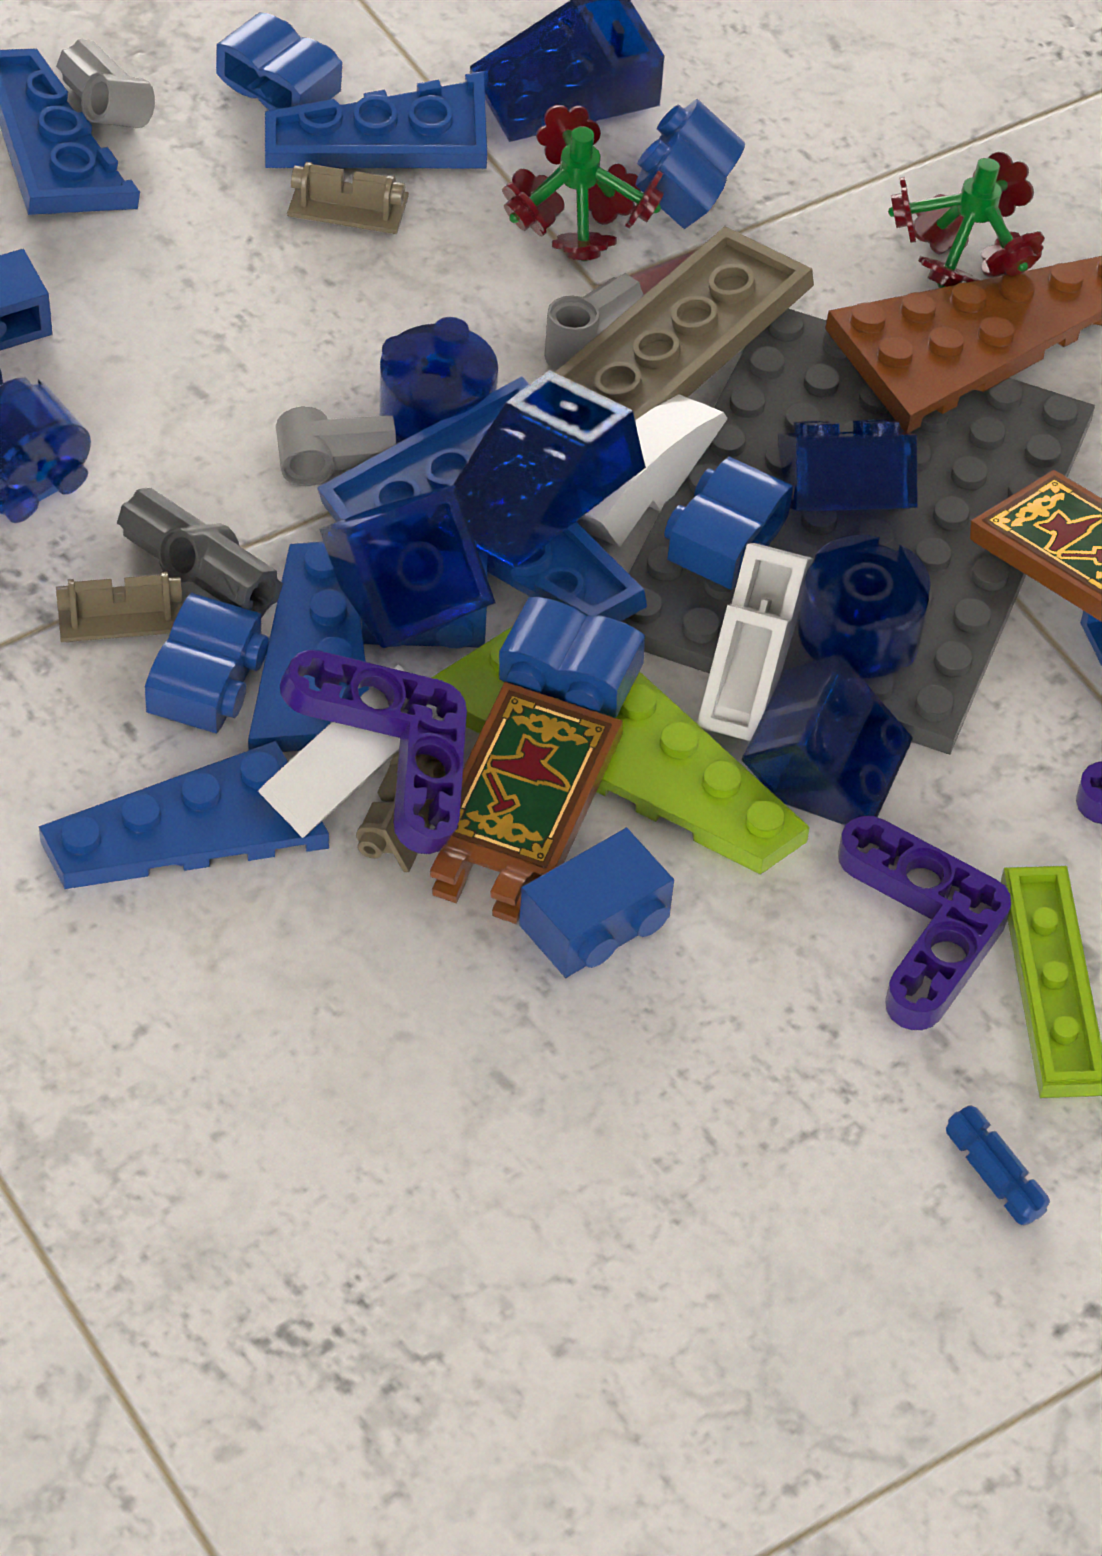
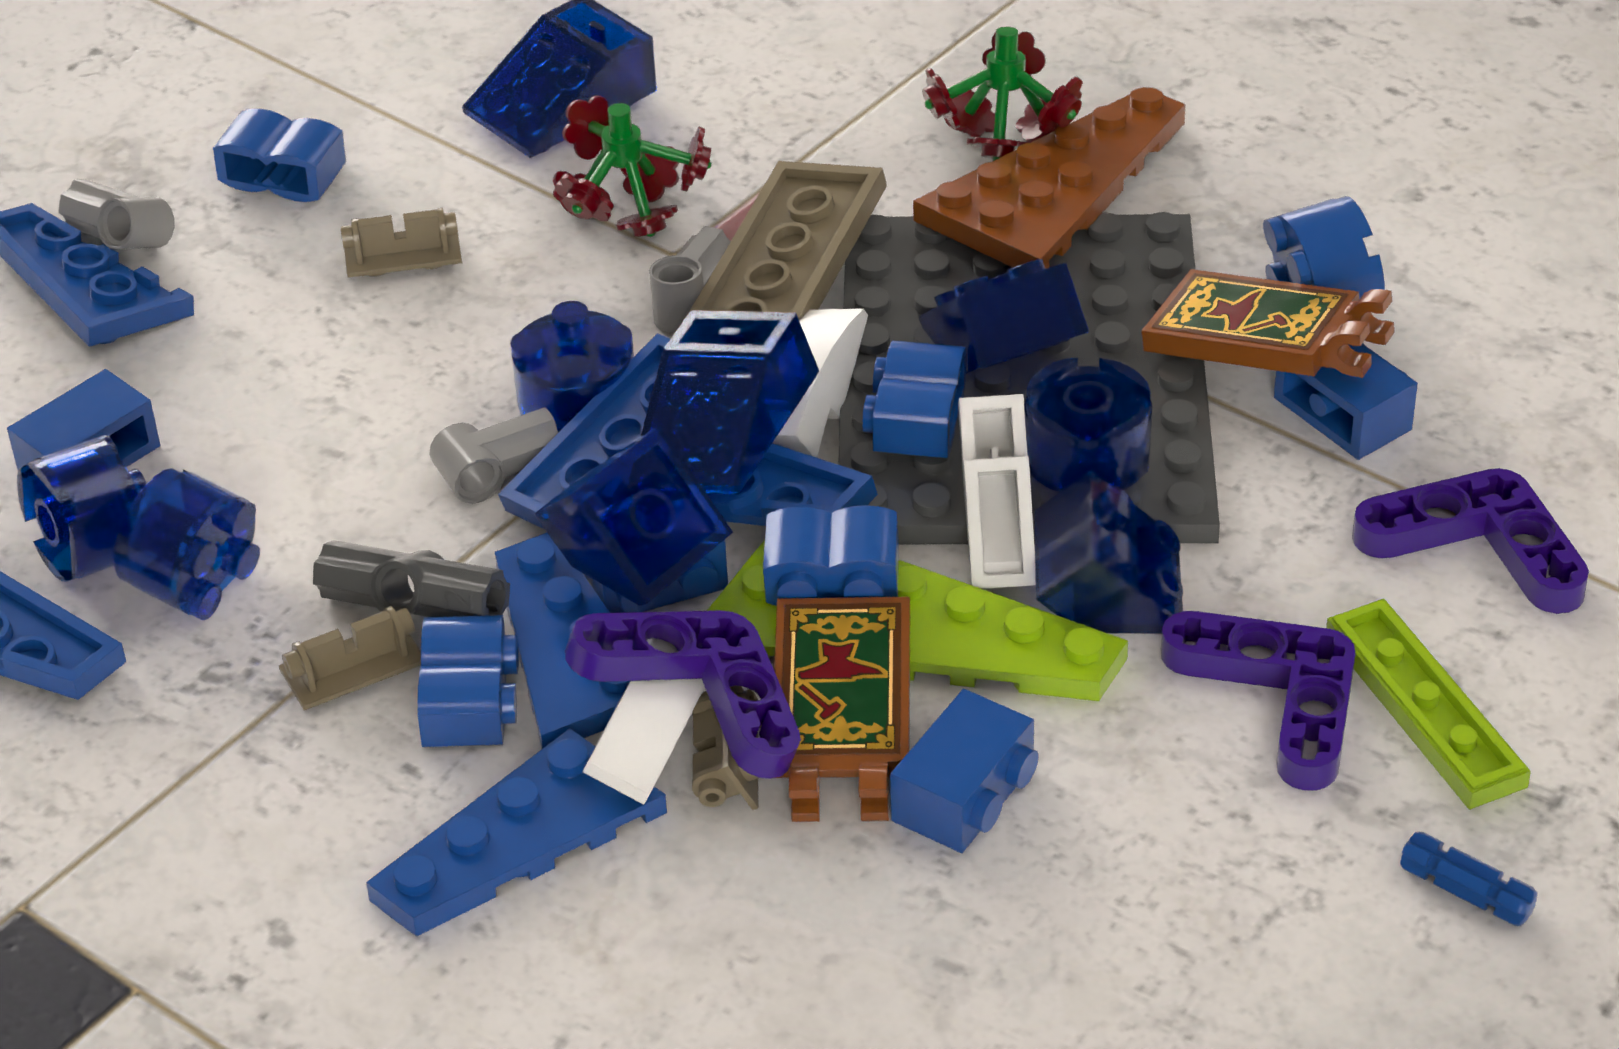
camera: 15 degrees left, 10 degrees down
blue wing [265,71,487,169] -> none
blue brick [636,99,745,229] -> none

